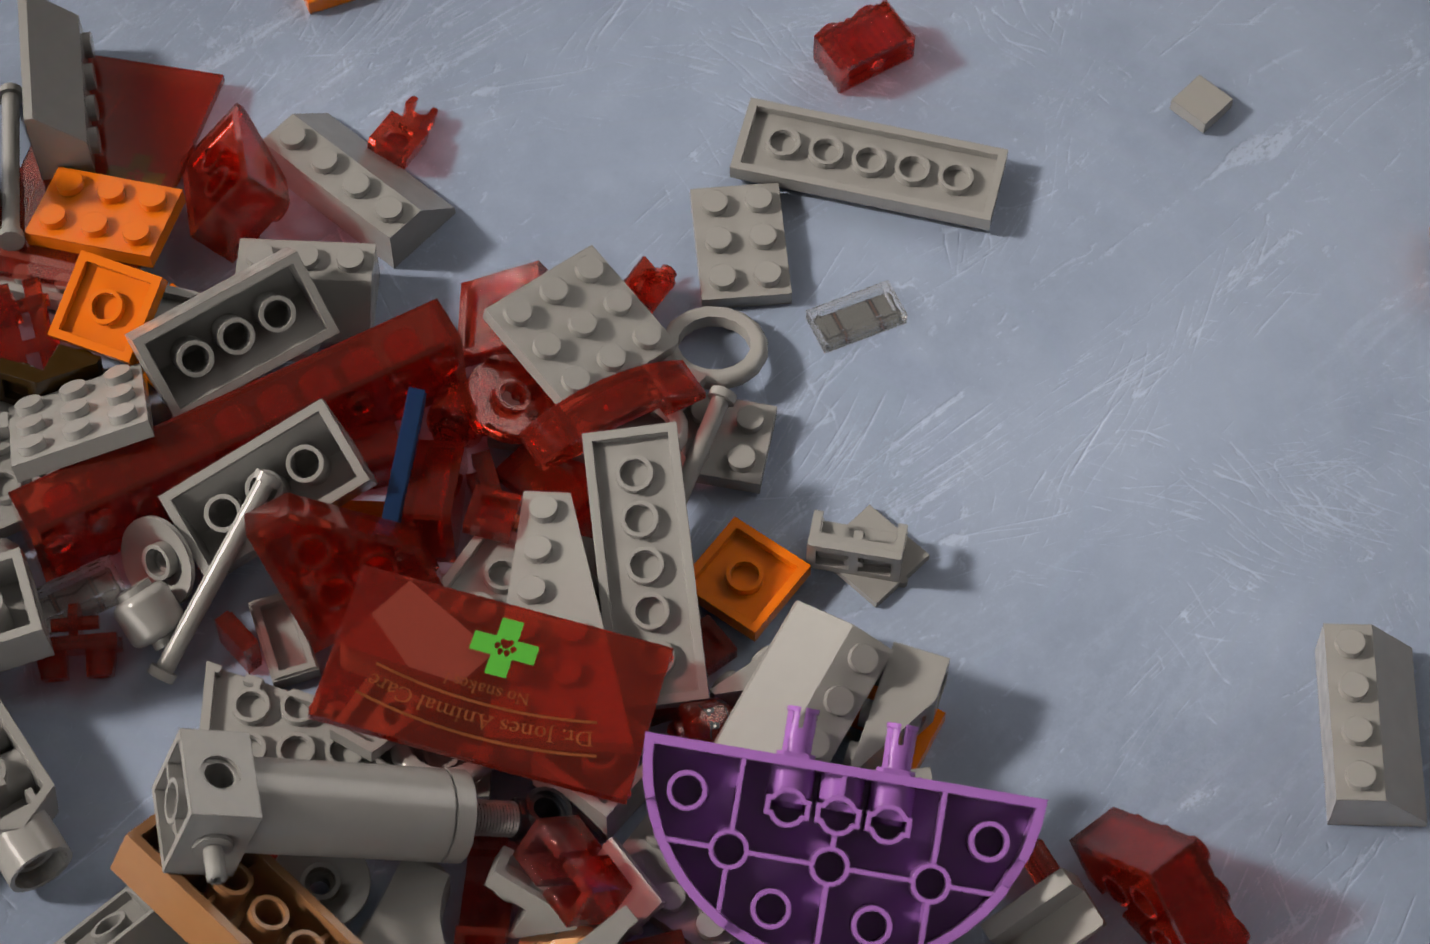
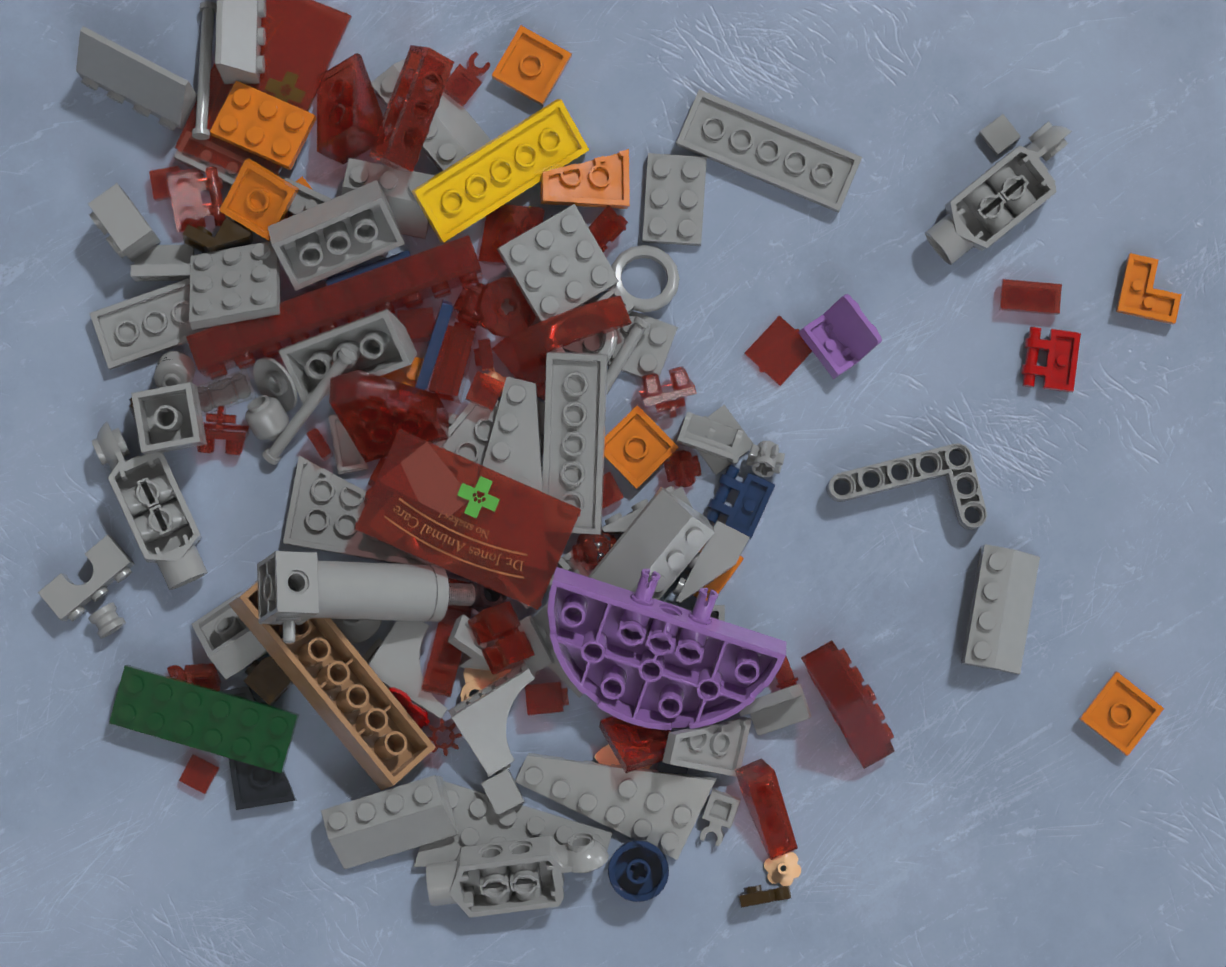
camera: 10 degrees right, 25 degrees up
clear tile [806,280,908,353] -> none
clear red brick [813,0,915,93] -> none
none -> clear red brick [369,45,454,172]
none -> yellow plate [411,99,589,243]
none -> orange plate [491,25,572,106]
none -> orange wing [540,149,630,209]
none -> clear red hips [639,366,697,418]
none -> clear red gear [664,450,702,487]
none -> dark blue plate [706,465,775,540]
none -> clear red piece [744,315,813,386]
none -> light grey gear [746,441,785,477]
none -> medium lavender bracket [798,294,882,379]
none -> light grey beam [827,443,987,530]
none -> light grey brick [925,121,1072,265]
none -> clear red plate [999,279,1062,315]
none -> red plate [1021,327,1081,393]

